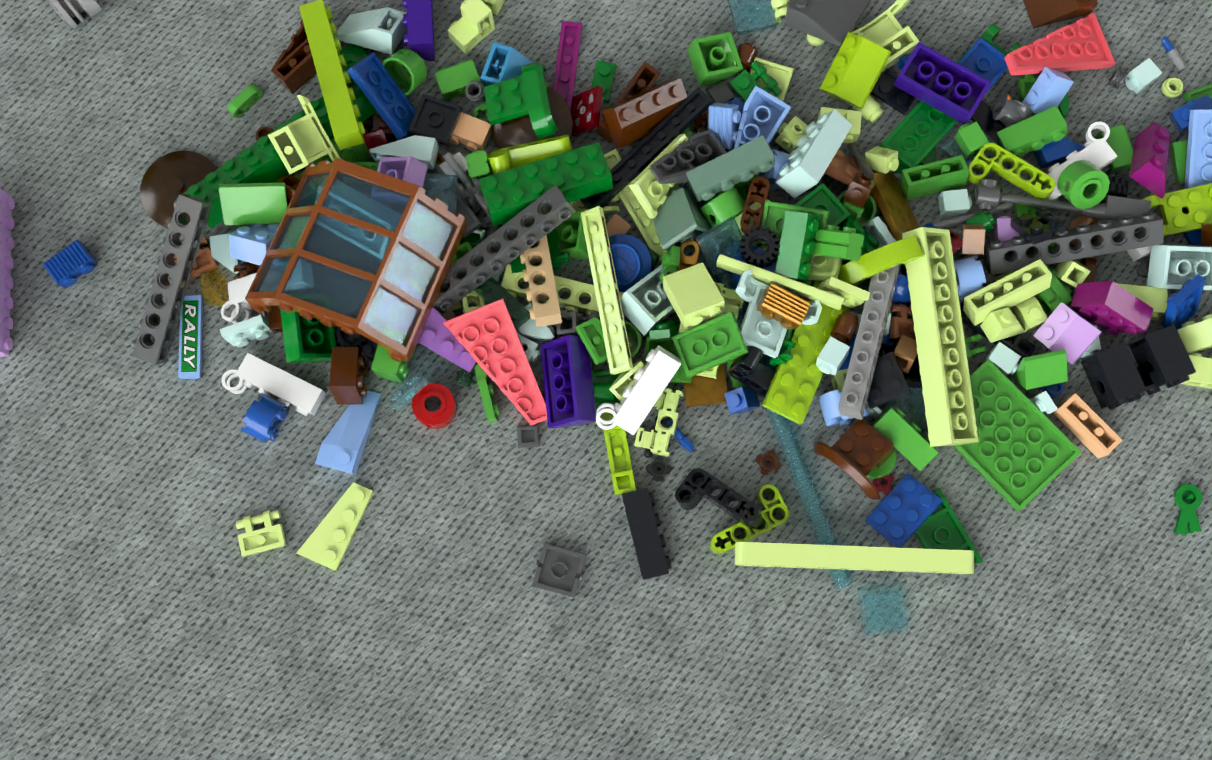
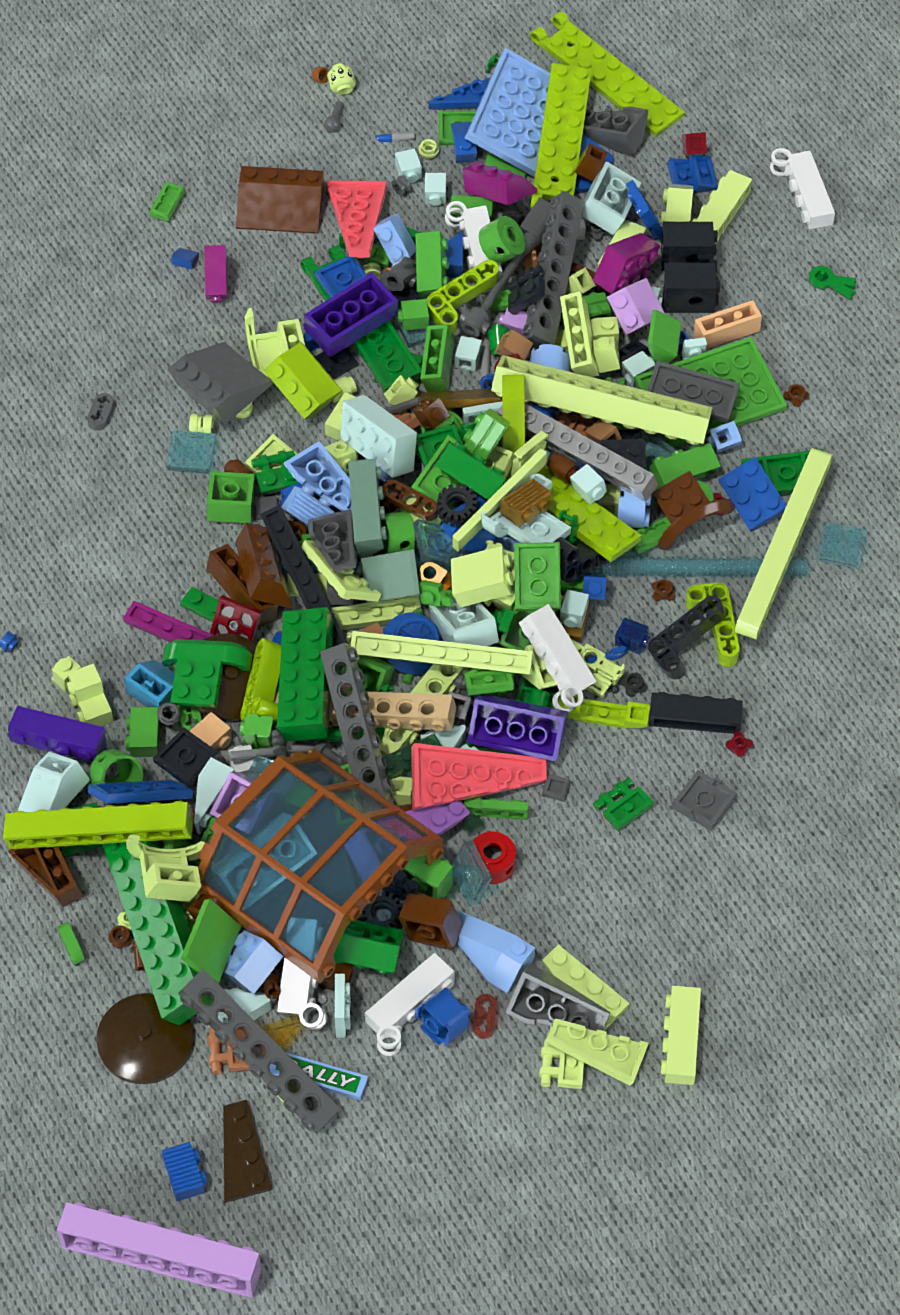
camera: 70 degrees left, 20 degrees down
none -> dark brown wing [223,1100,272,1203]
none -> yellowish green bush [362,263,381,280]
none -> light aqua brick [425,173,446,206]
none -> clear red beam [473,994,497,1039]
none -> dark grey wedge [505,964,611,1031]
none -> yellowish green wing [544,1019,649,1086]
none -> light aqua brick [560,590,589,629]
none -> green plate [593,778,654,831]
none -> clear blue brick [615,617,651,655]
none -> bright green plate [633,517,671,554]
none -> dark grey plate [647,361,740,423]
none -> yellowish green brick [661,986,701,1085]
none -> light blue brick [707,421,742,453]
none -> dark red plate [725,732,753,757]
none -> reddish brown plate [783,384,809,407]

